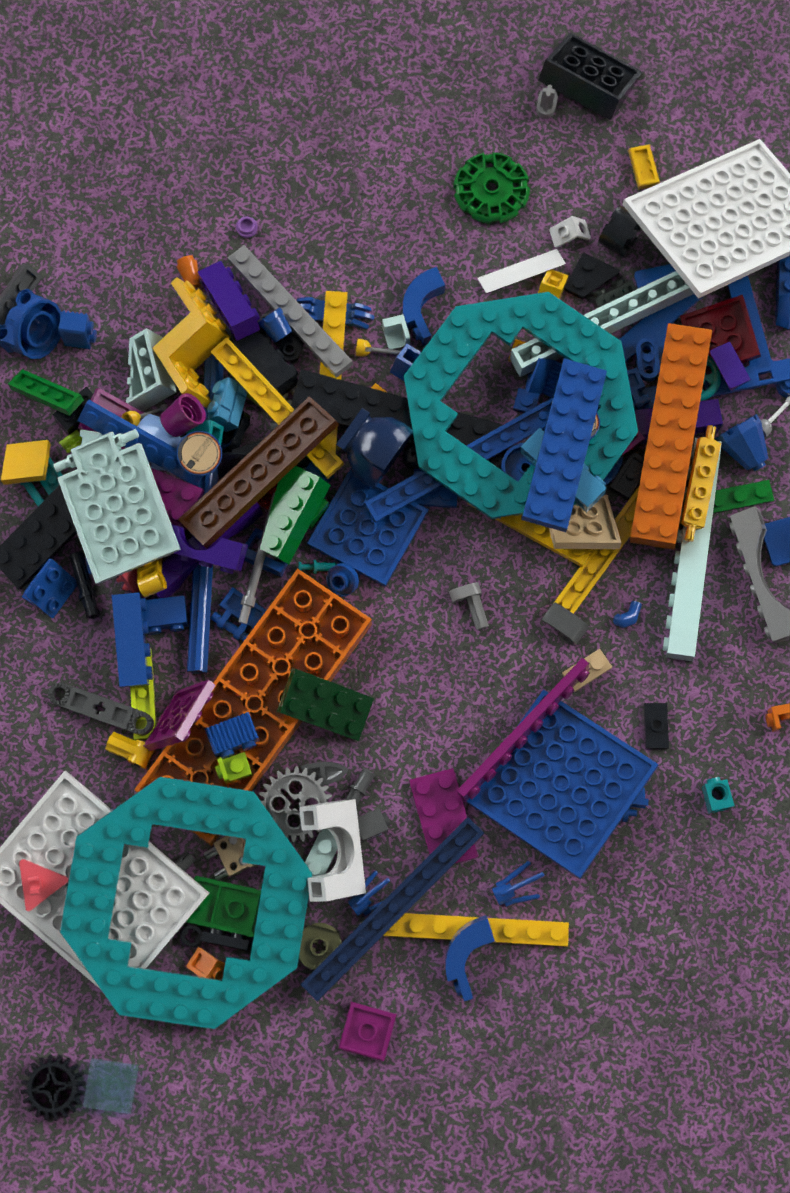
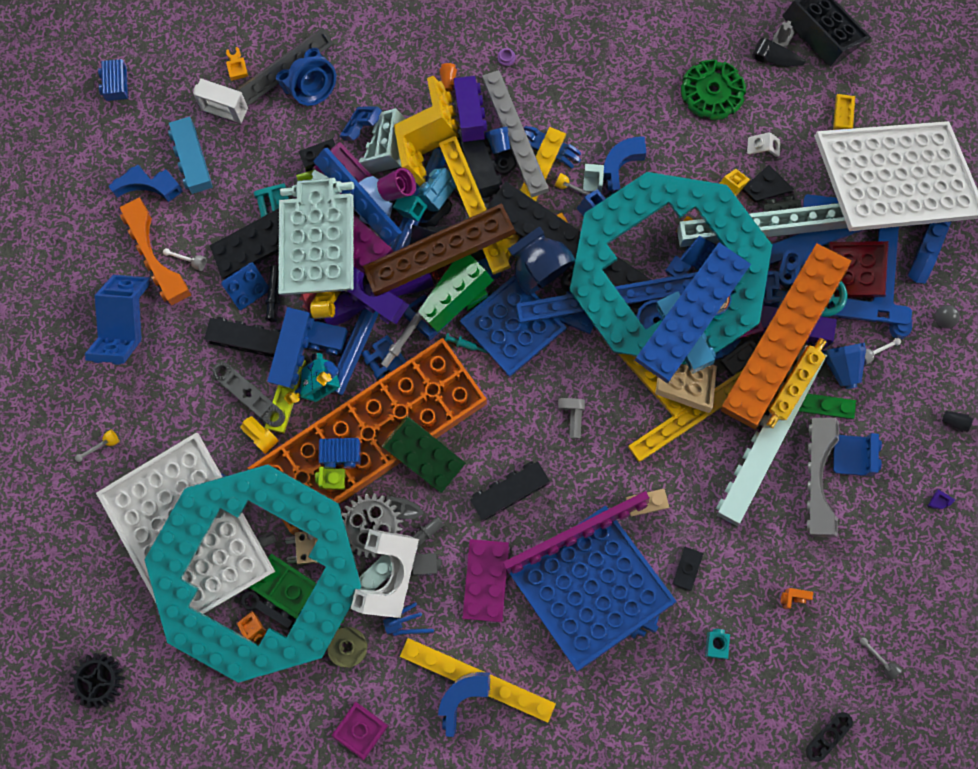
camera: 25 degrees right, 0 degrees up
yellow tile [1,440,51,485] -> none
green plate [8,369,84,416] -> none
coral piece [19,859,69,911] -> none
blue brick [59,310,97,349] -> none
clear light blue plate [83,1058,140,1114] -> none
yellow hinge [122,404,168,426] -> none
magenta plate [143,680,215,751] -> none
piece [177,431,222,476] -> none
dark blue plate [301,817,484,1002] -> none
blue plate [326,563,359,597] -> none
white sticker [478,249,566,293] -> none
blue plant [492,861,544,907] -> none
dark grey panel [542,602,589,646] -> none
black brick [598,205,642,258] -> none
blue arm [613,601,642,628] -> none
dark purple slope [709,342,751,391] -> none
none -> black brick [204,317,281,358]
none -> torso [284,353,340,405]
none -> blue plate [340,106,382,141]
none -> black brick [470,461,550,522]
none -> black piece [752,38,806,66]

